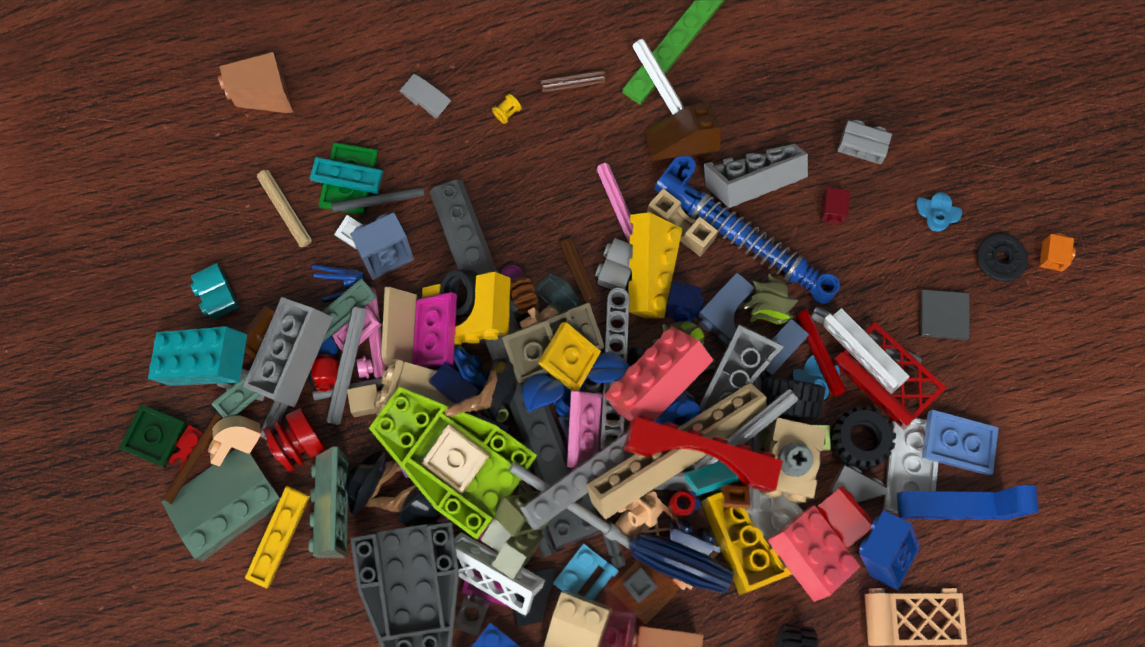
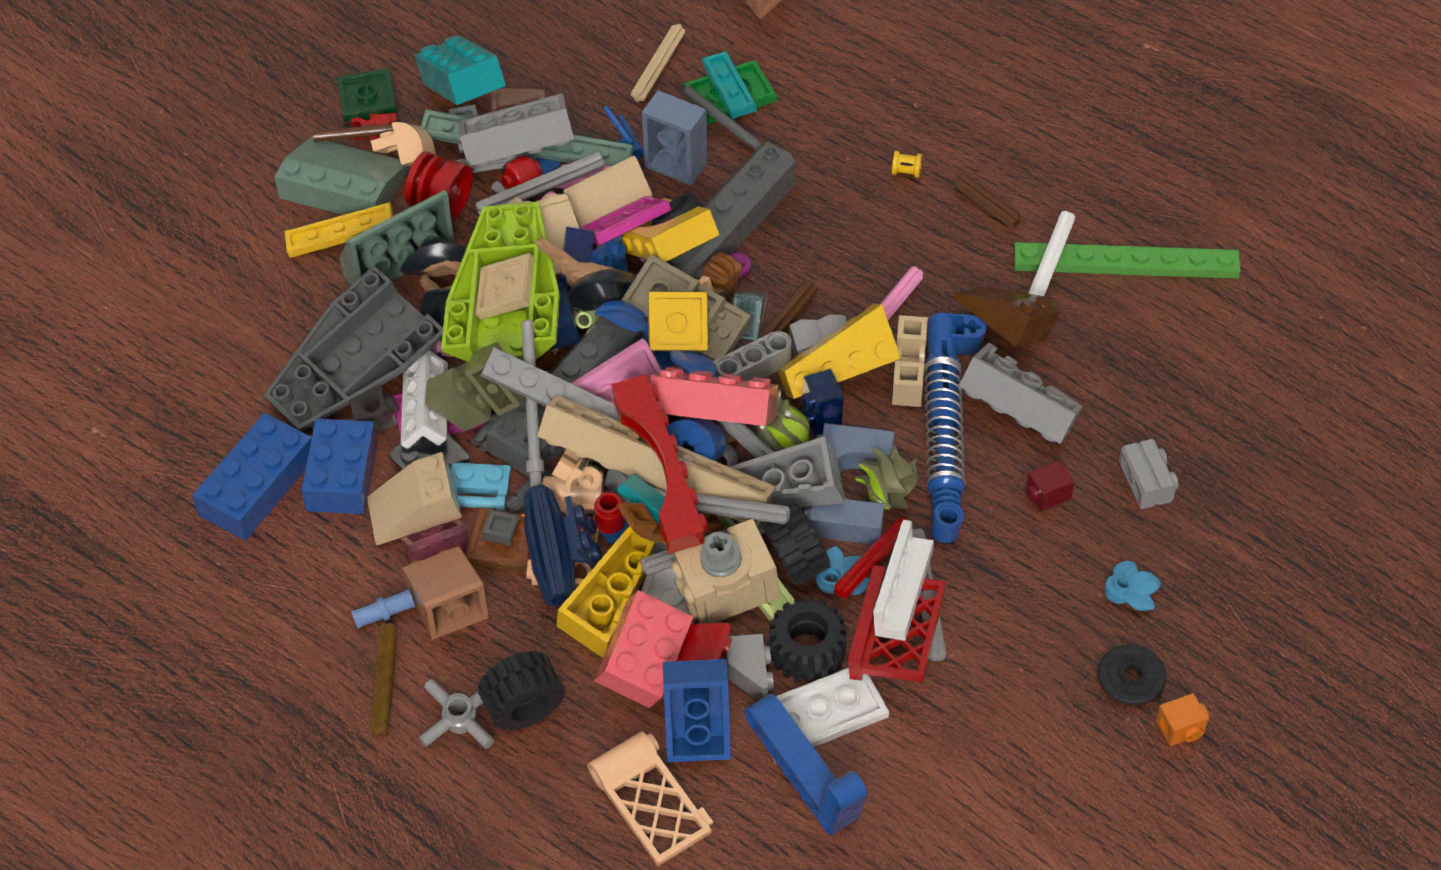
camera: 60 degrees right, 20 degrees down
teal brick [190,263,239,320] -> none
light grey slope [400,74,451,119] -> none
dark grey tile [920,290,969,340] -> none
medium blue plate [922,410,999,475] -> none

